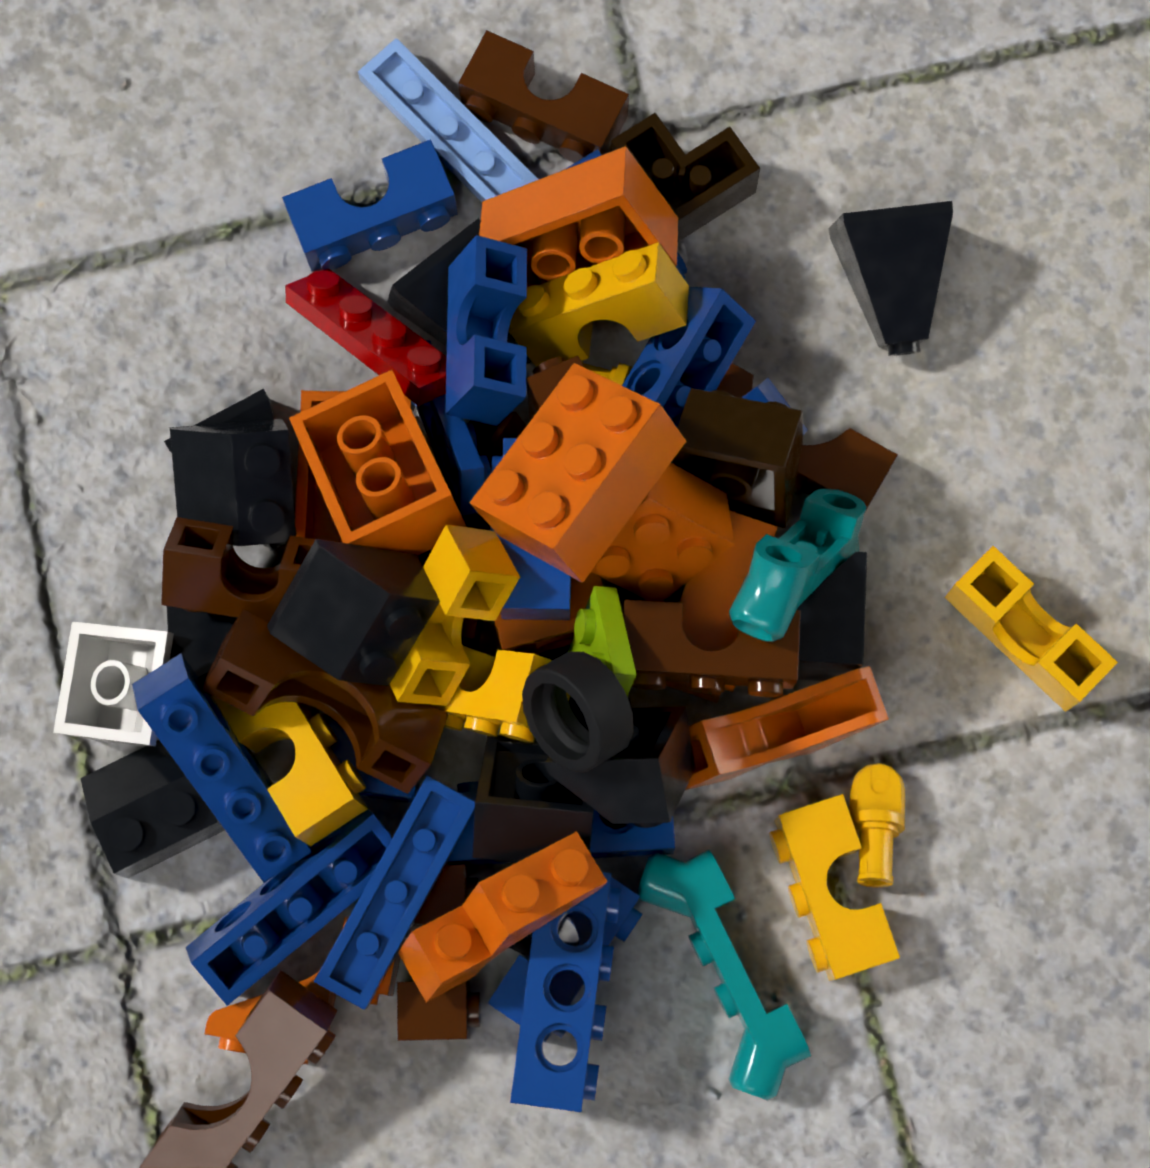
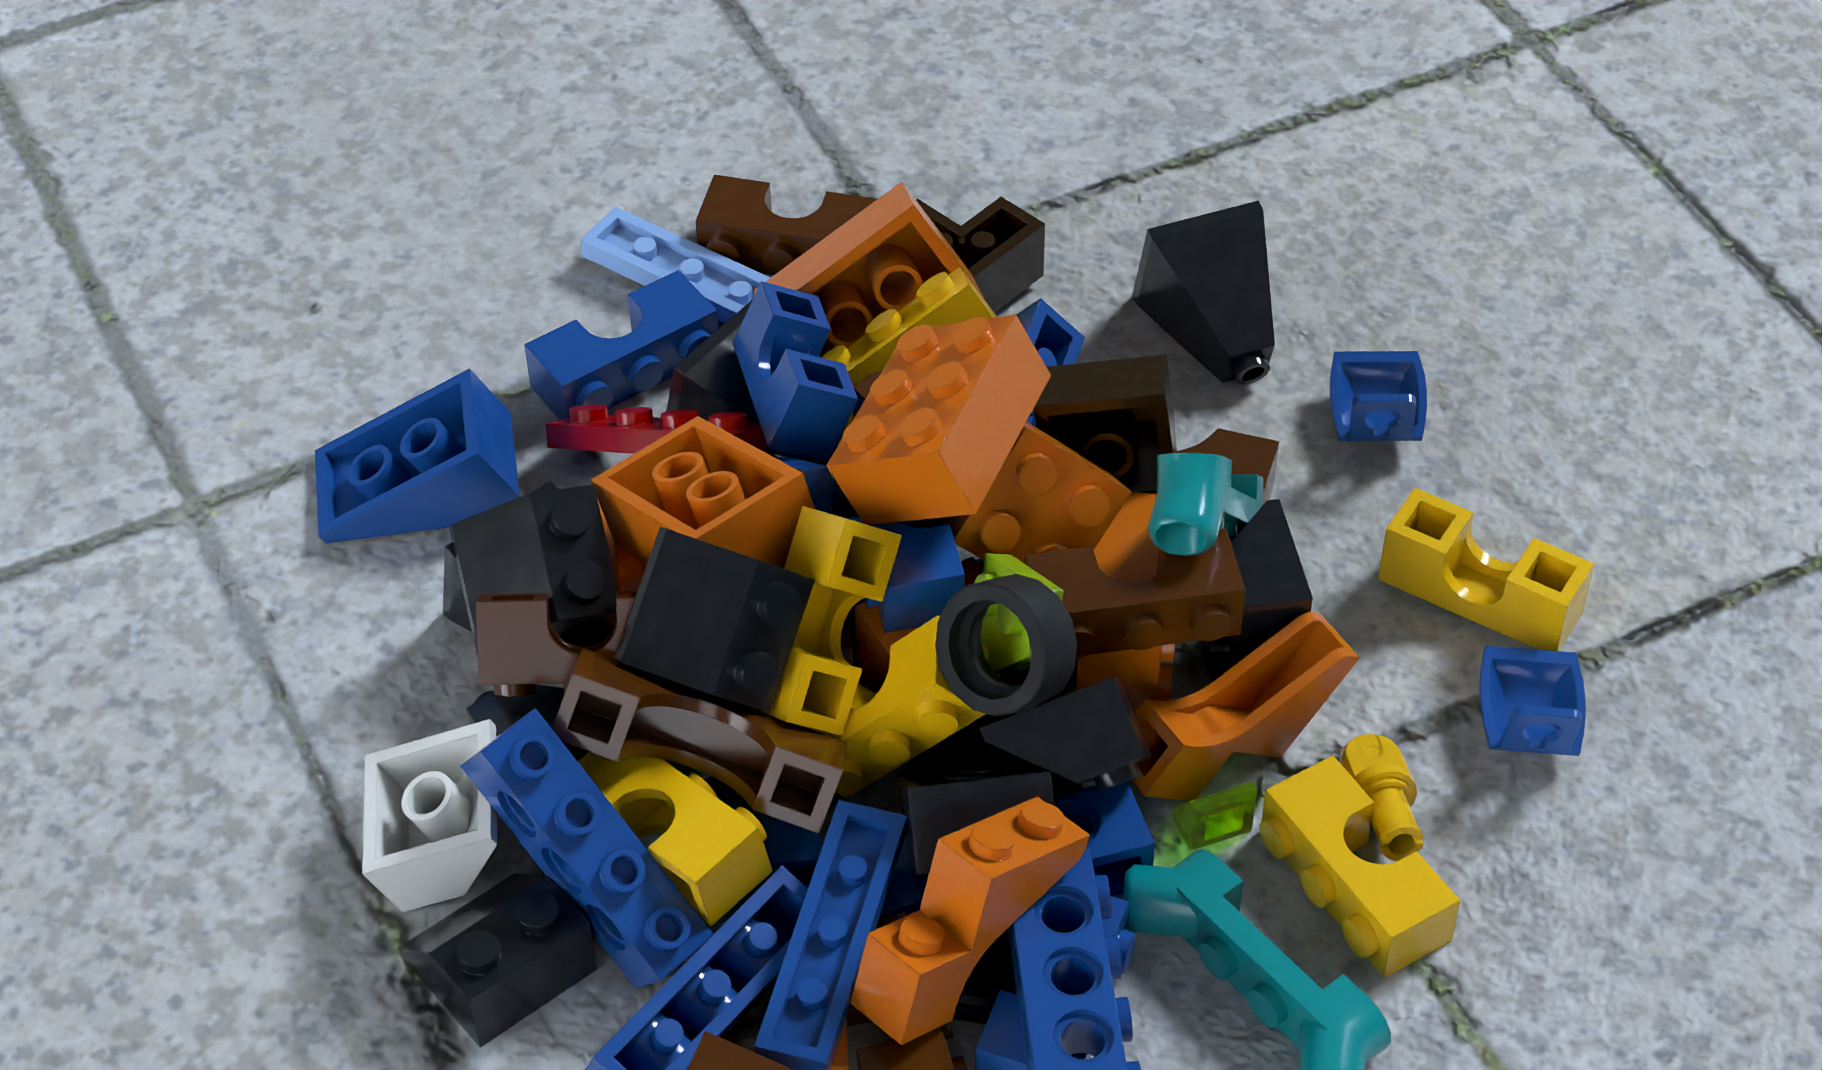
camera: 15 degrees left, 30 degrees down
none -> blue slope [315,368,520,543]
none -> clear neon green slope [1172,781,1257,850]
none -> blue piece [1330,351,1427,441]
none -> blue piece [1479,646,1586,756]

